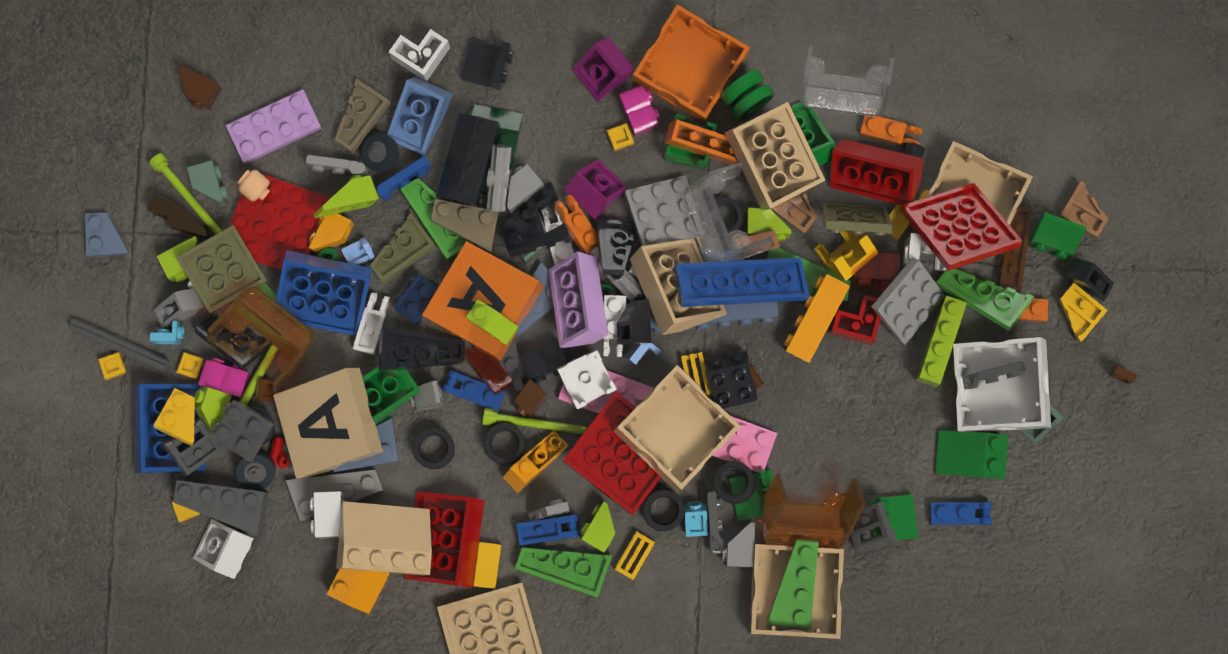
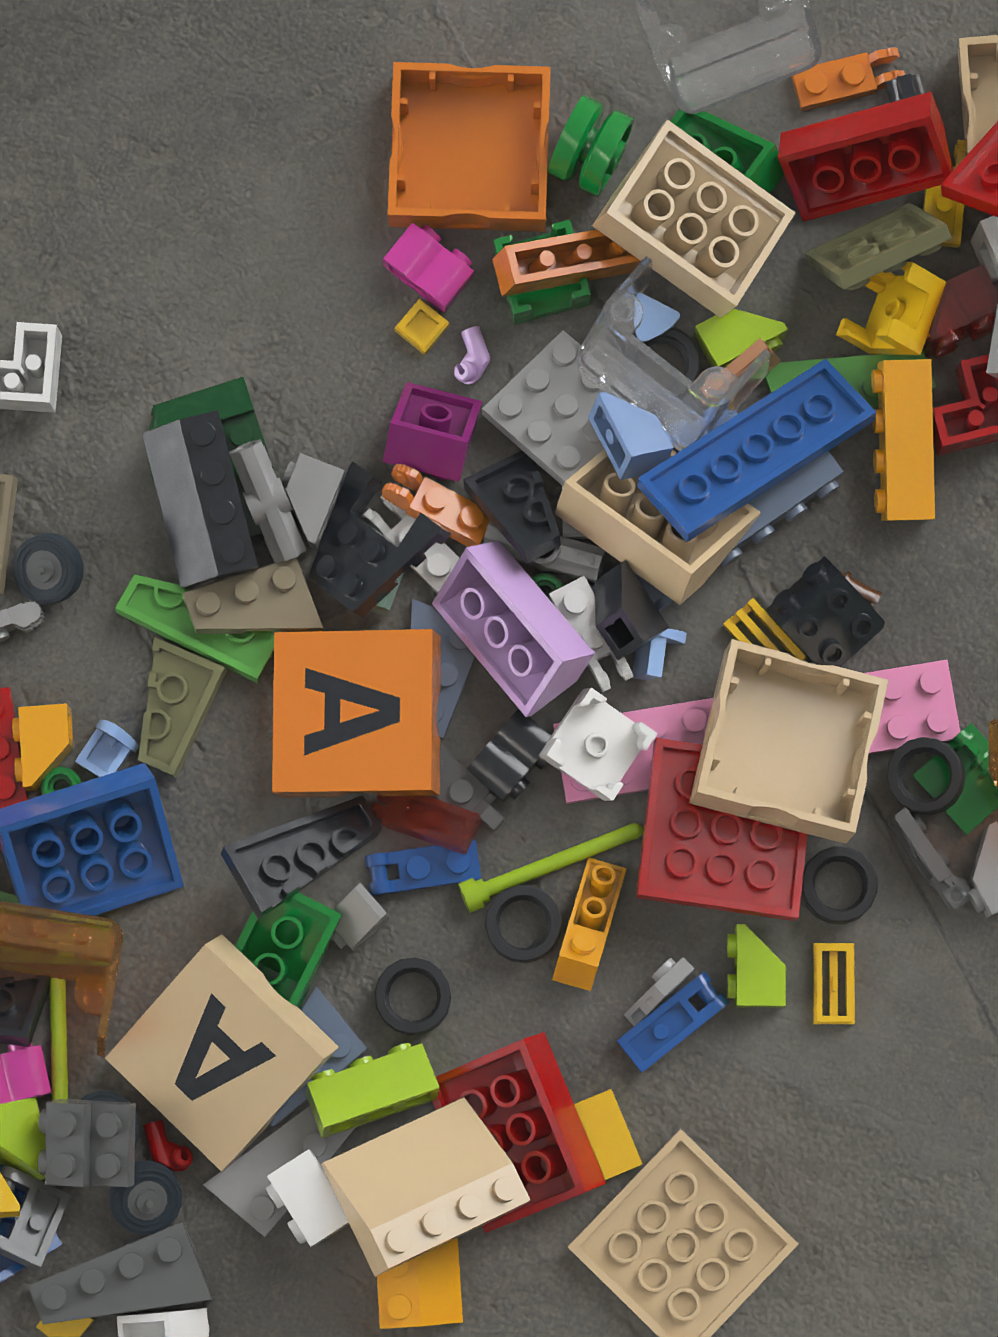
camera: 30 degrees left, 0 degrees up
reddish brown tile [255,379,280,403] -> none
lime slope [313,175,379,218] -> none
white hinge [353,292,390,355] -> none
blue plate [377,156,432,201] -> none
medium blue slope [387,77,453,156] -> none
dark blue bracket [394,274,438,326] -> none
black bracket [461,40,514,90] -> none
lime slope [466,300,519,346] -> none
reddish brown slope [514,379,548,417] -> none
bright green wing [515,548,612,598] -> none
magenta slope [572,38,635,102] -> none
medium azure bracket [684,501,708,537] -> none
medium nougat wing [771,192,818,235] -> none
none -> lime brick [305,1043,439,1139]
none -> lavender arm [454,326,490,384]
none -> medium blue slope [588,392,674,480]
none -> light blue tile [633,293,680,343]

